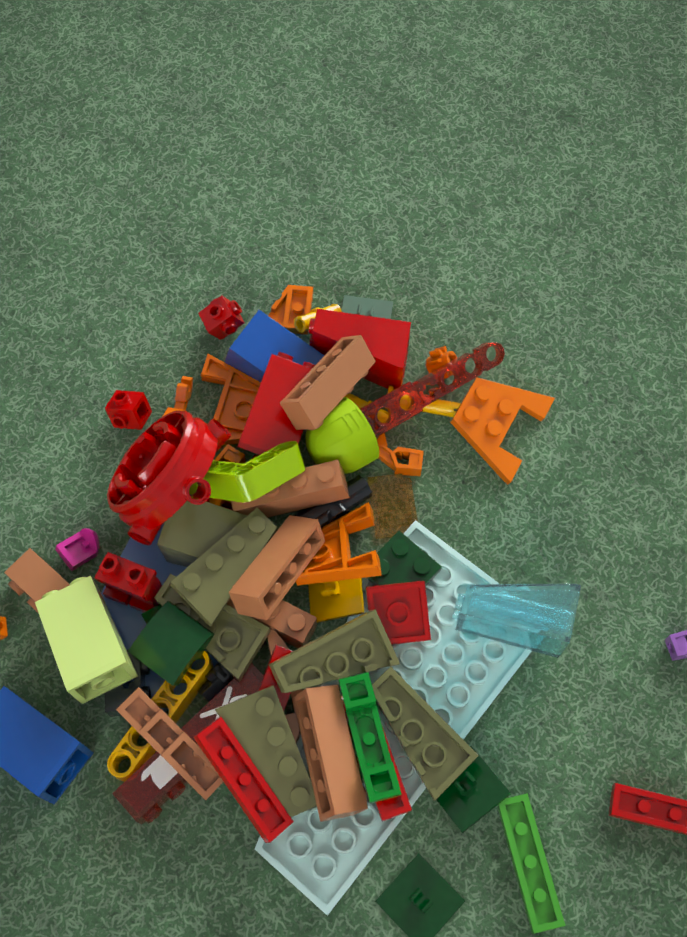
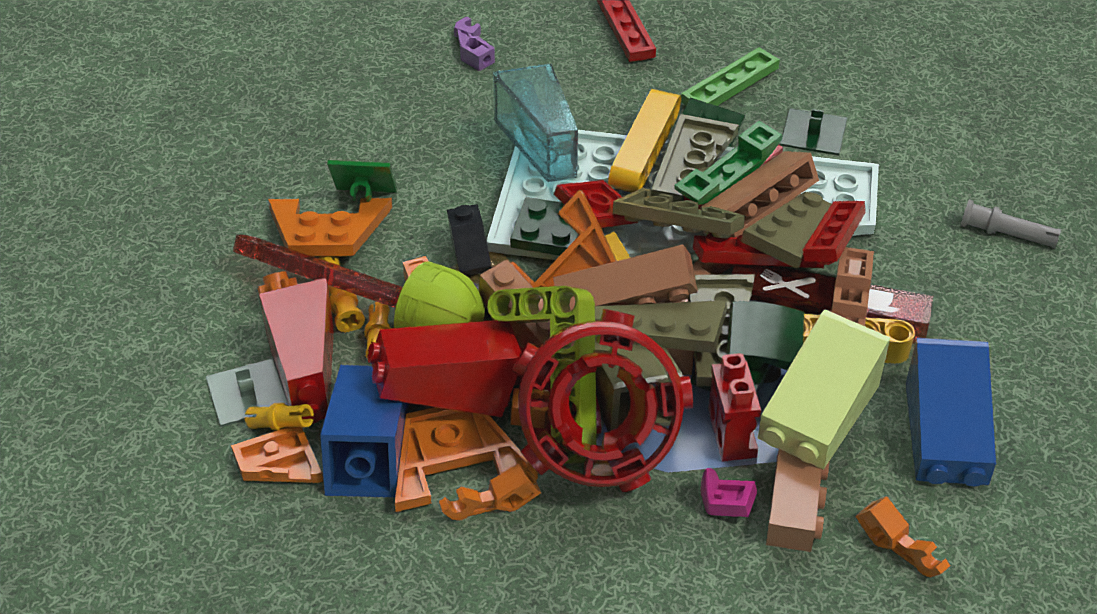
camera: 120 degrees left, 20 degrees down
red brick [105,390,152,430] -> none
red brick [198,295,245,340] -> none
nougat brick [280,335,376,430] -> none
none -> green piece [327,160,397,202]
none -> black slope [447,204,492,276]
none -> yellow beam [608,89,681,193]

